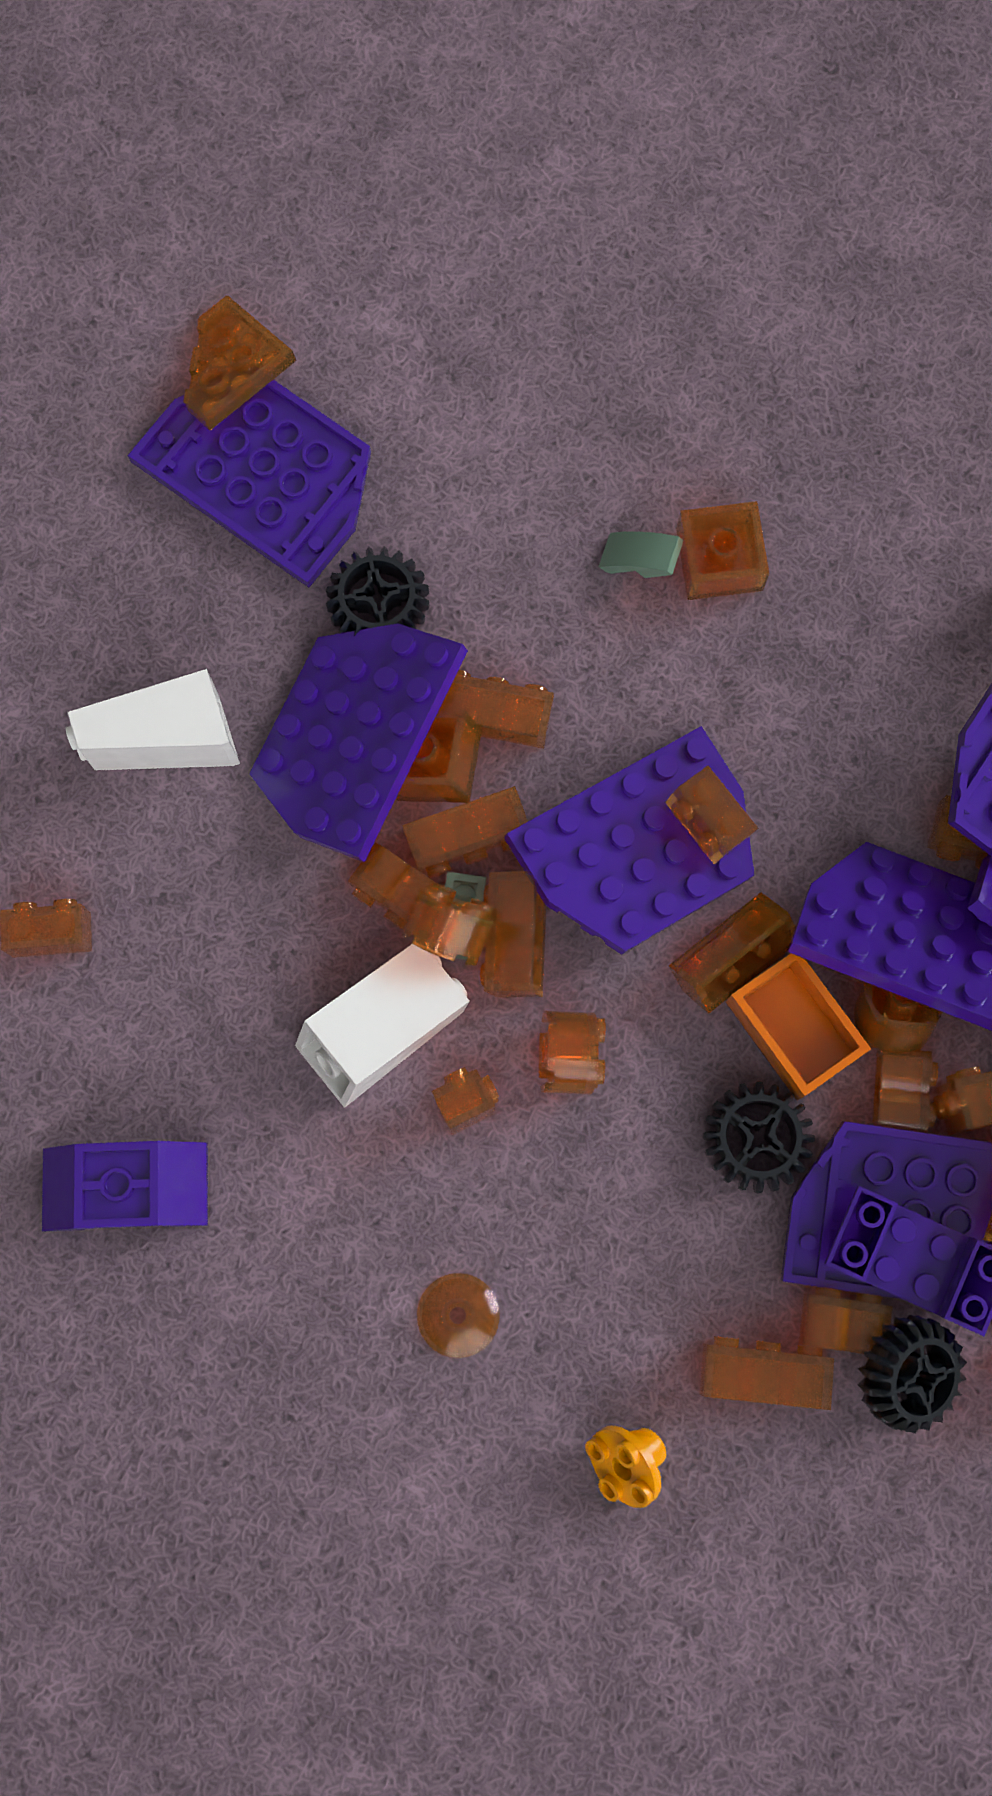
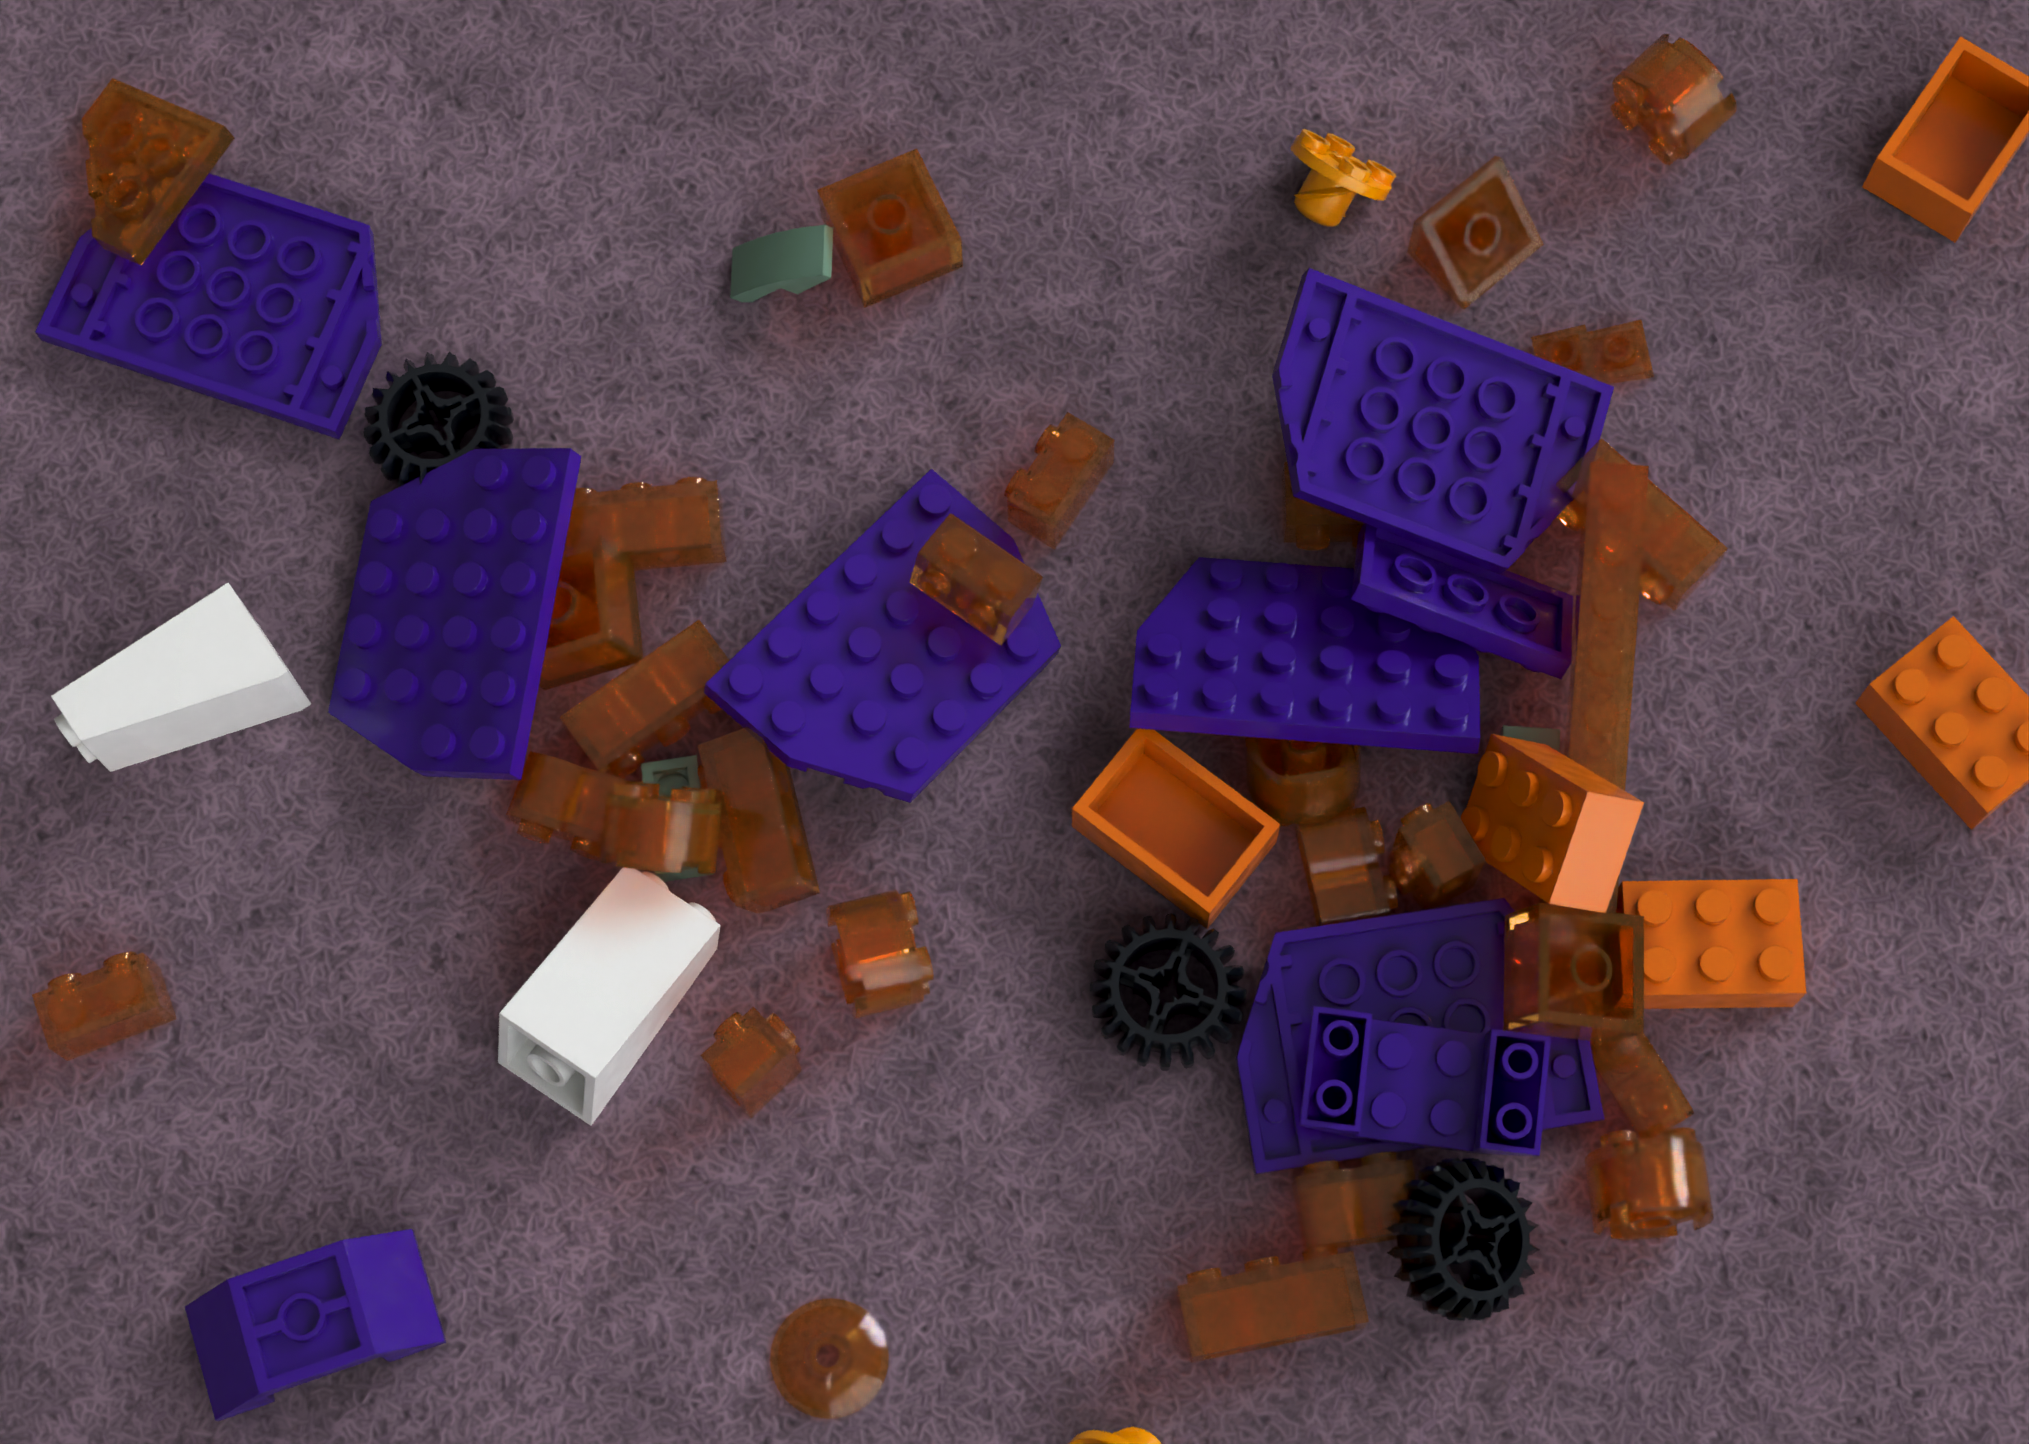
camera: 15 degrees left, 5 degrees down
clear orange brick [668,892,796,1014] -> none
none -> clear orange brick [1004,412,1115,550]

